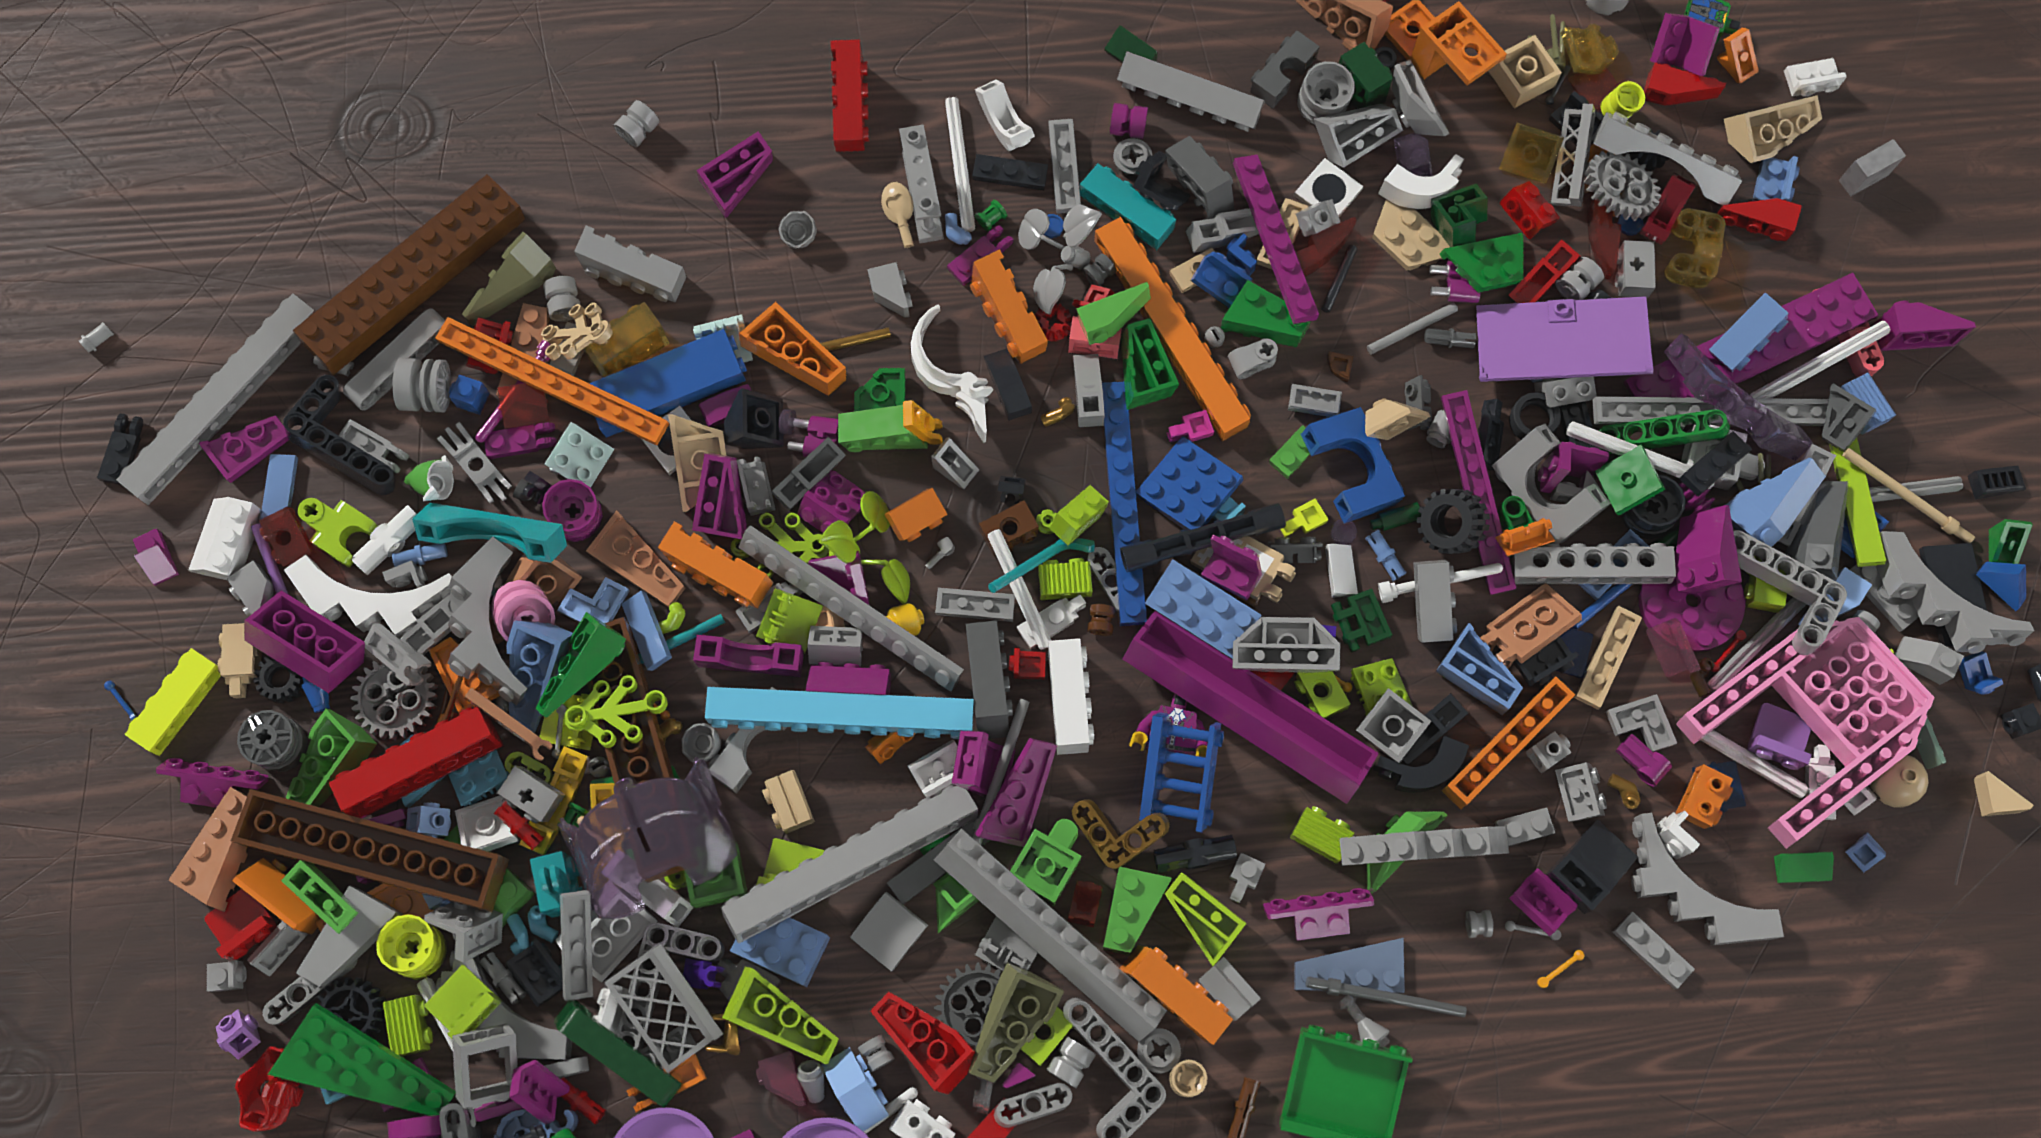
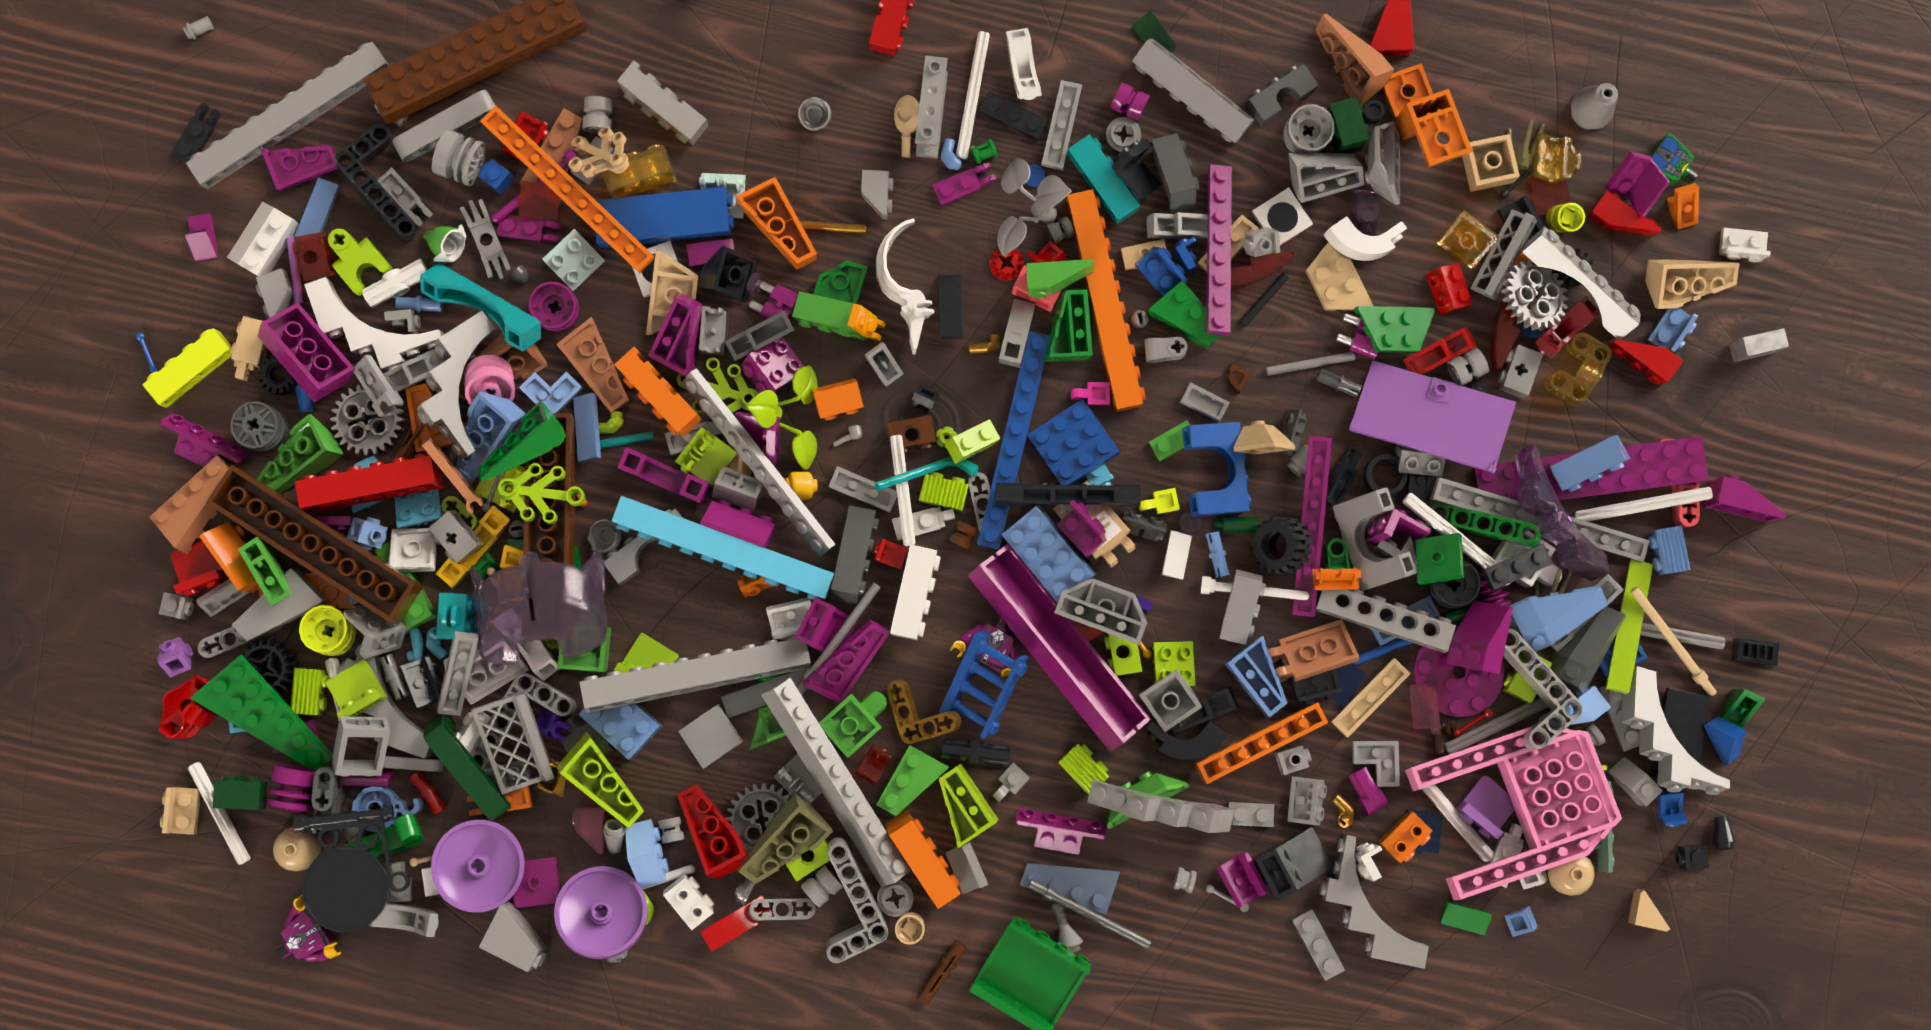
camera: 15 degrees right, 10 degrees up
olive wedge [462,232,556,326] -> none
red pin [493,801,544,850] -> none
magenta bracket [509,1060,570,1125] -> none
black tile [523,471,552,504] -> none
pearl gold arm [659,718,683,744] -> none
magenta wedge [697,131,773,218] -> none
tan brick [762,770,815,834] -> none
orange wedge [970,249,1048,364] -> none
magenta slope [1003,1063,1036,1089] -> none
dark green plate [1331,588,1393,653] -> none
dark green brick [1431,183,1488,247] -> none
light orange hinge [1537,950,1585,988] -> none
dark grey wing [1822,383,1876,453] -> none

